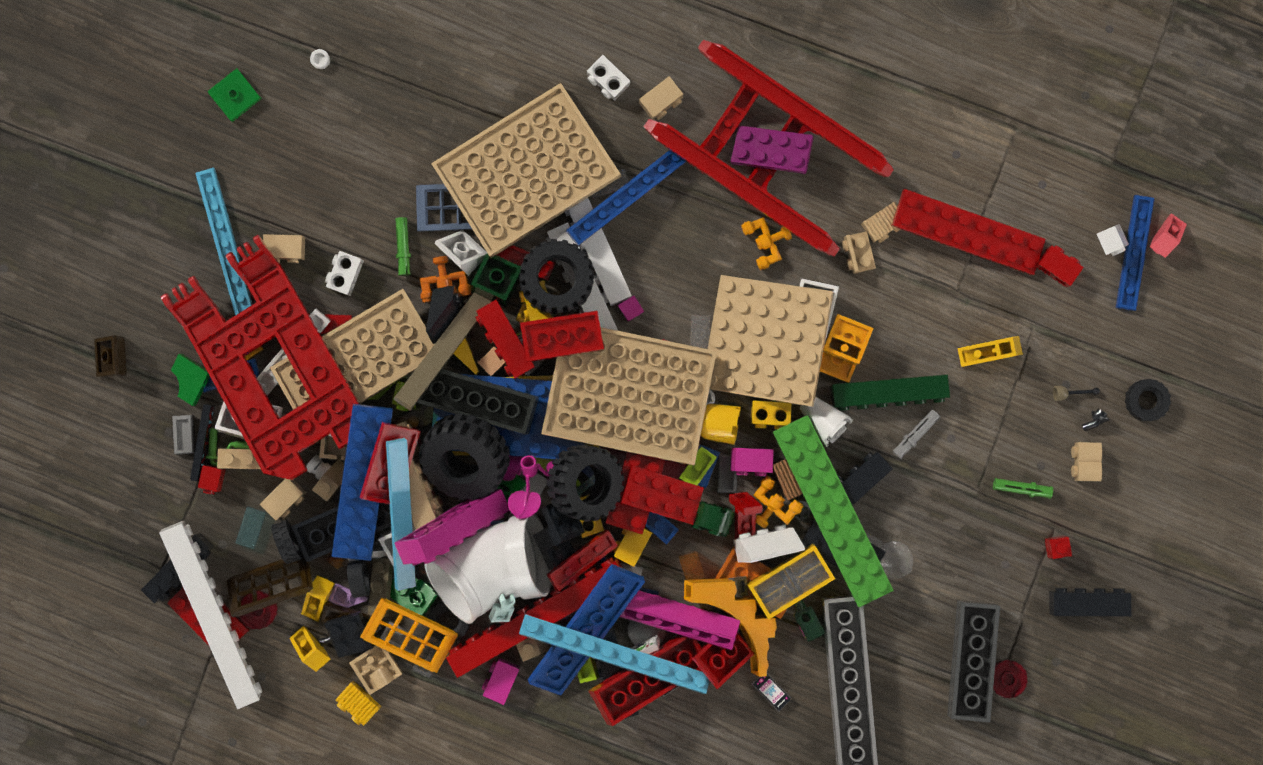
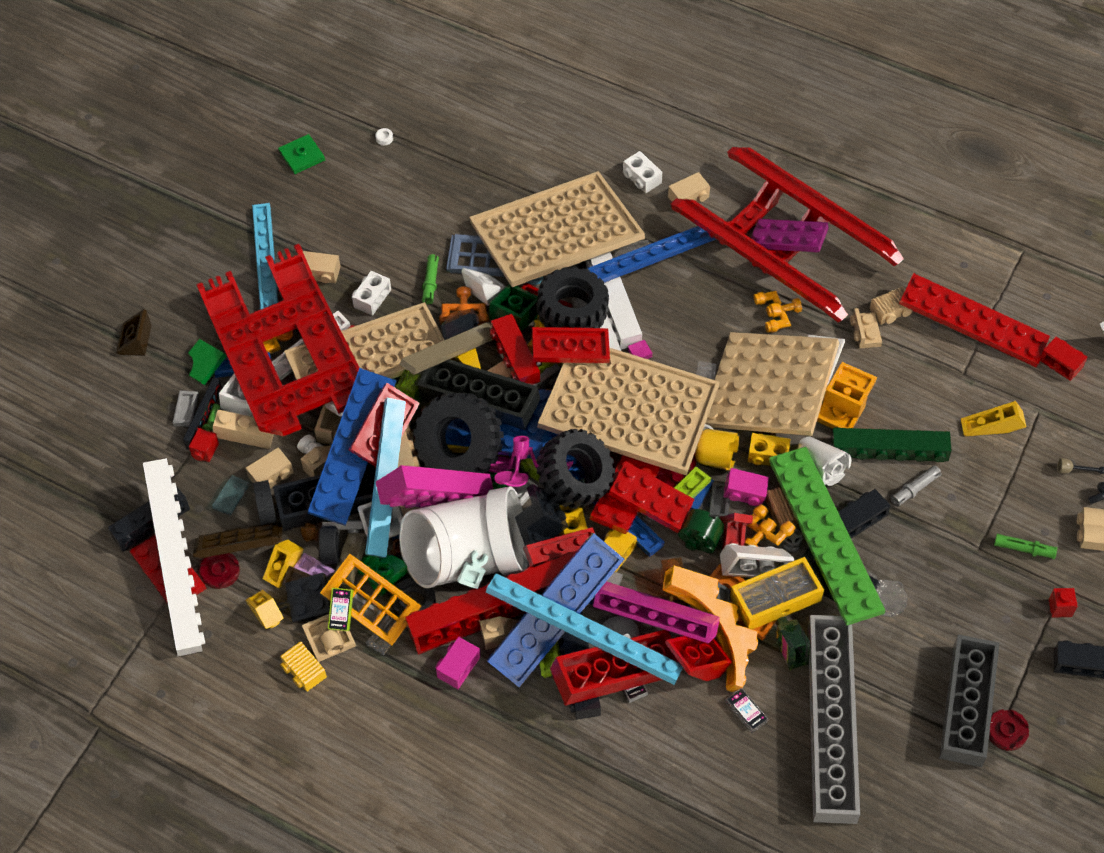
camera: 10 degrees right, 30 degrees down
none -> tile [328,588,354,631]

